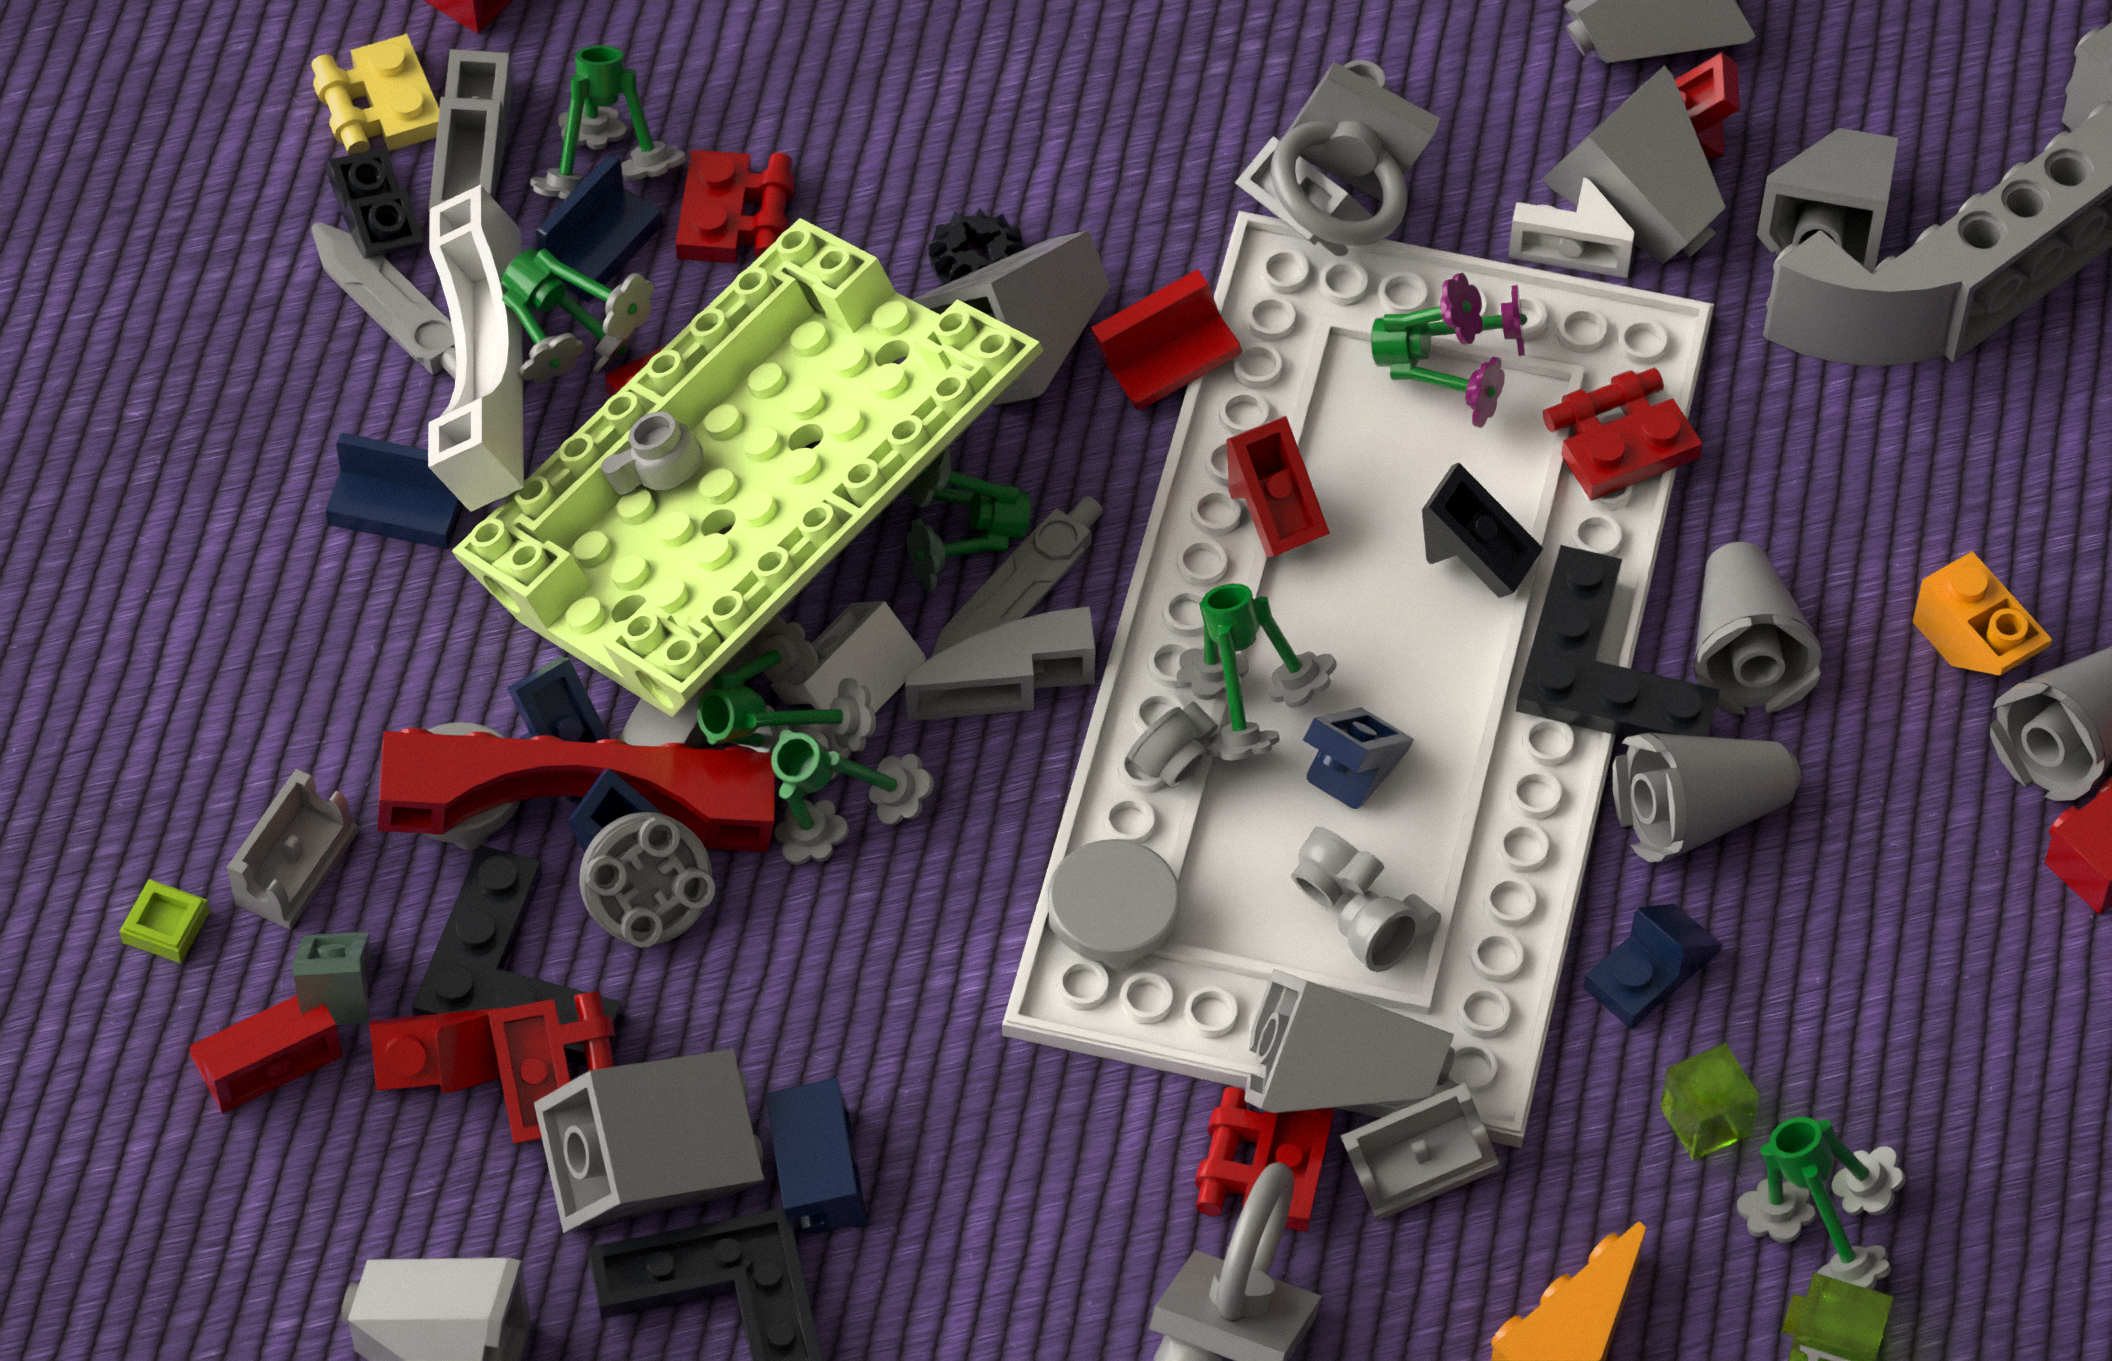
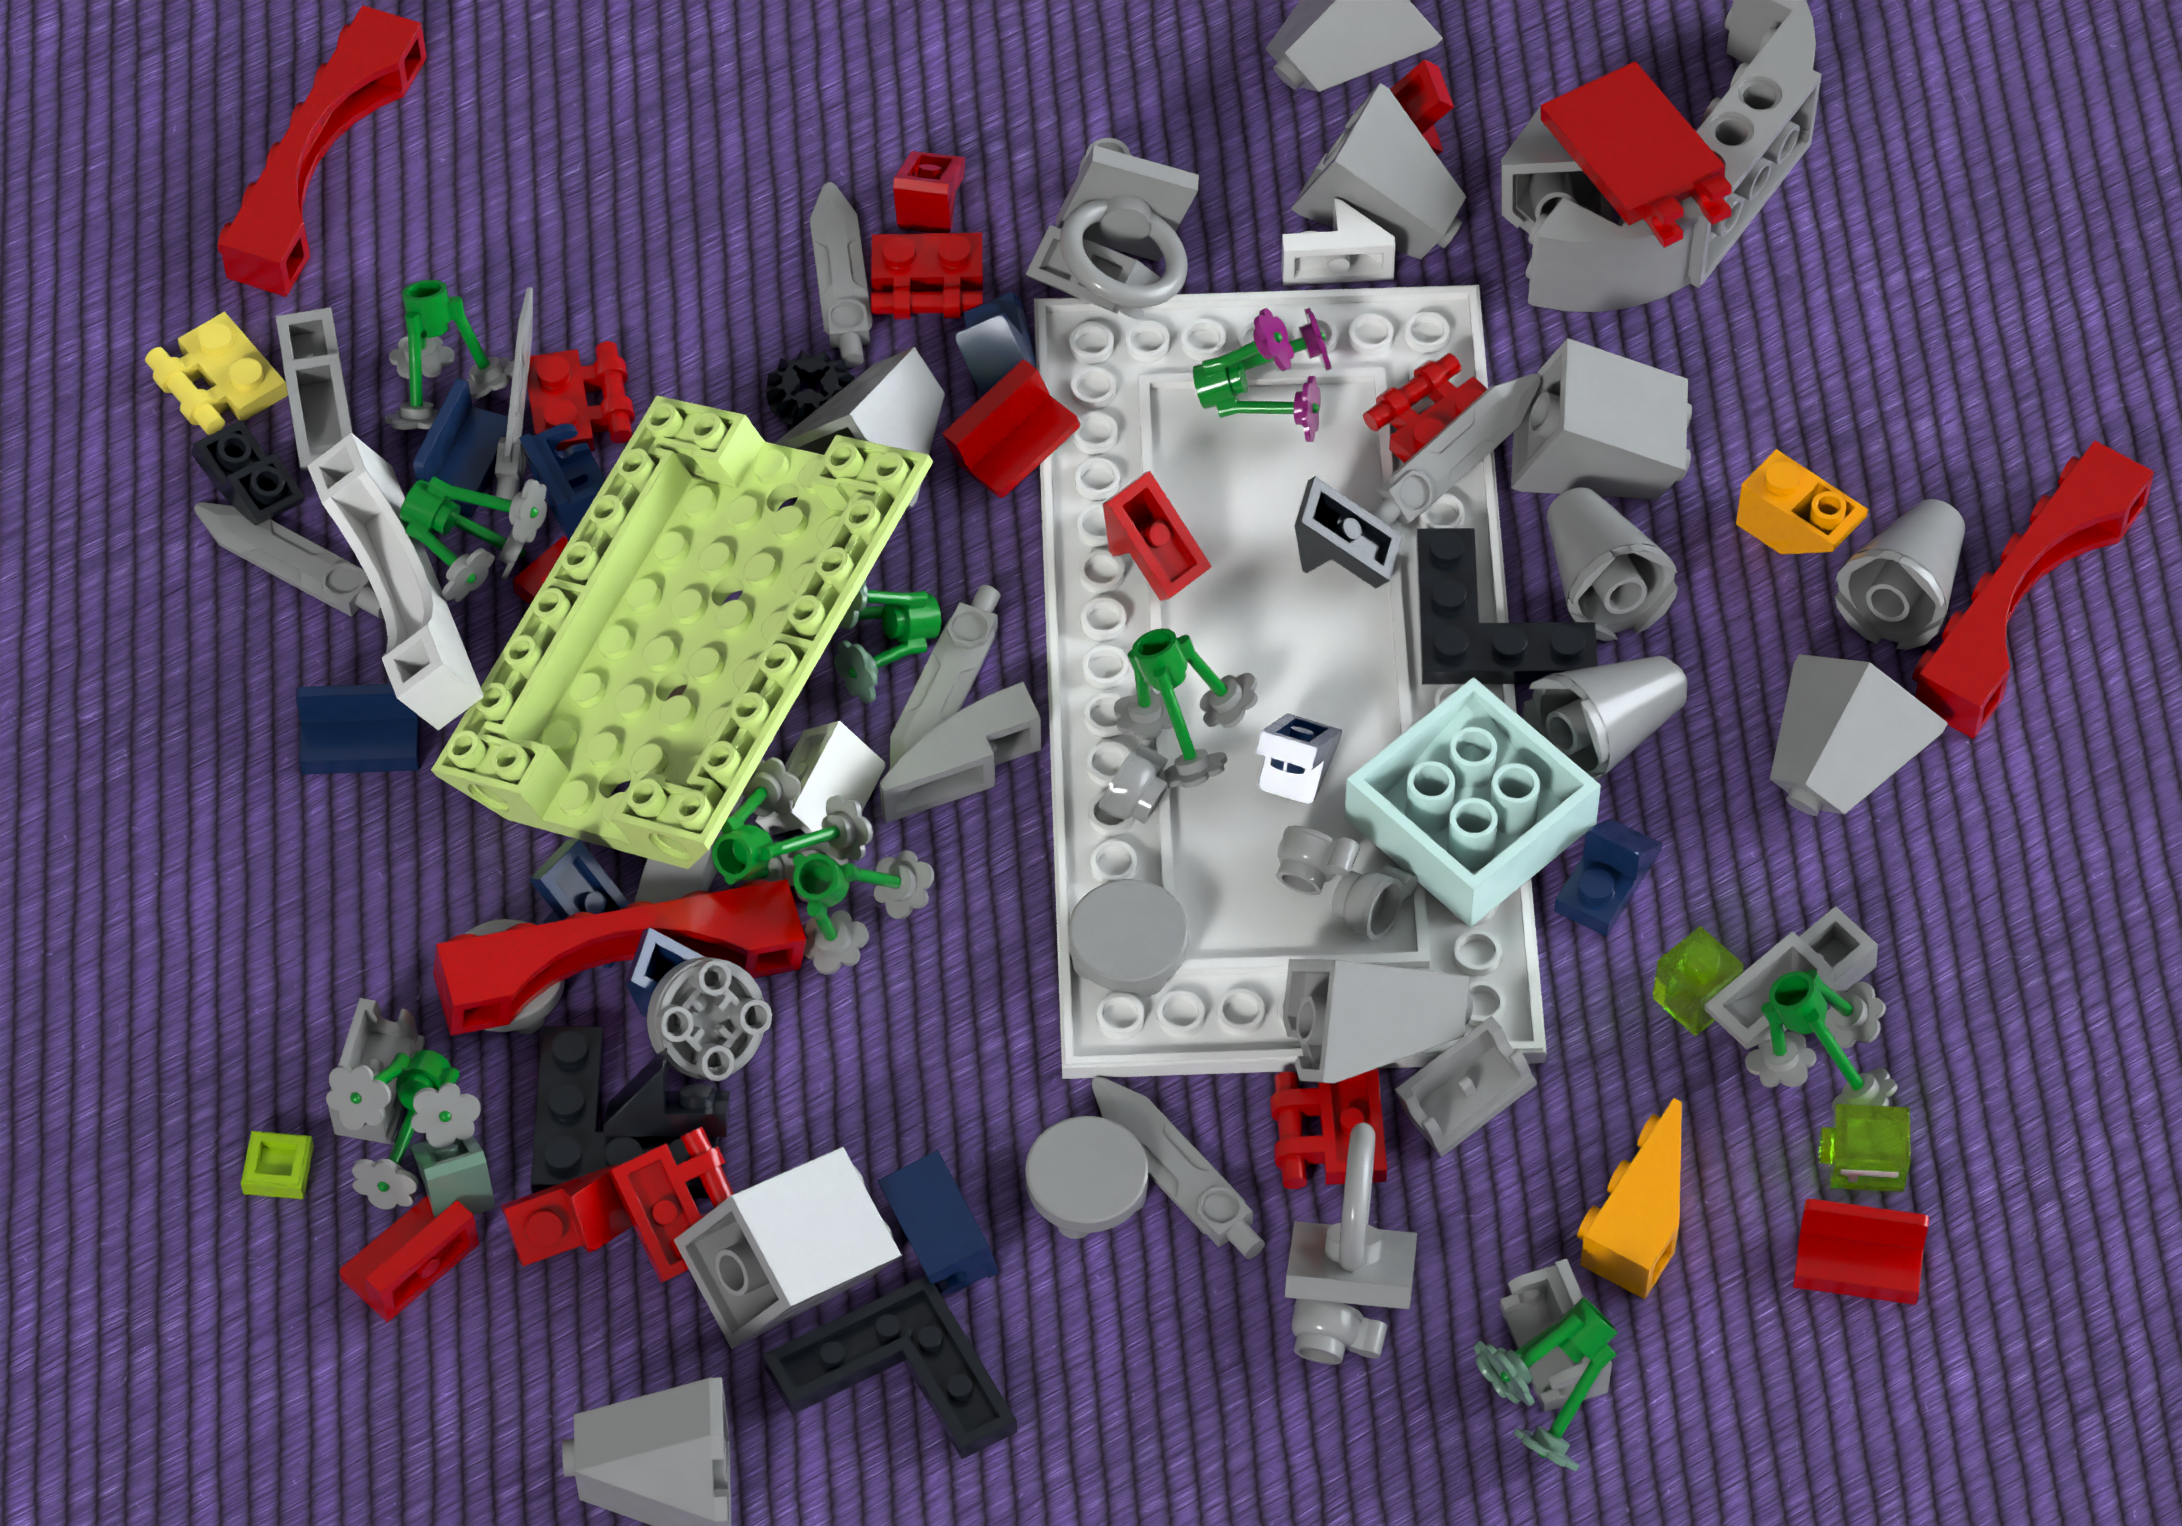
camera: 15 degrees left, 0 degrees up
light grey piece [601,411,704,495] -> none
none -> light grey plant [326,1050,481,1210]
none -> light grey piece [495,287,533,500]
none -> dark blue hinge [519,423,606,542]
none -> black slope [603,1048,730,1137]
none -> light grey piece [810,182,872,368]
none -> red plate [871,233,983,320]
none -> red slope [893,151,965,233]
none -> dark blue slope [955,291,1037,396]
none -> light grey tile [1025,1116,1148,1239]
none -> light grey piece [1092,1077,1265,1259]
none -> light aqua slope [1345,677,1601,928]
none -> light grey piece [1369,374,1541,526]
none -> light grey slope [1511,338,1692,499]
none -> red tile [1540,61,1732,248]
none -> light grey slope [1704,906,1878,1049]
none -> light grey slope [1770,654,1948,816]

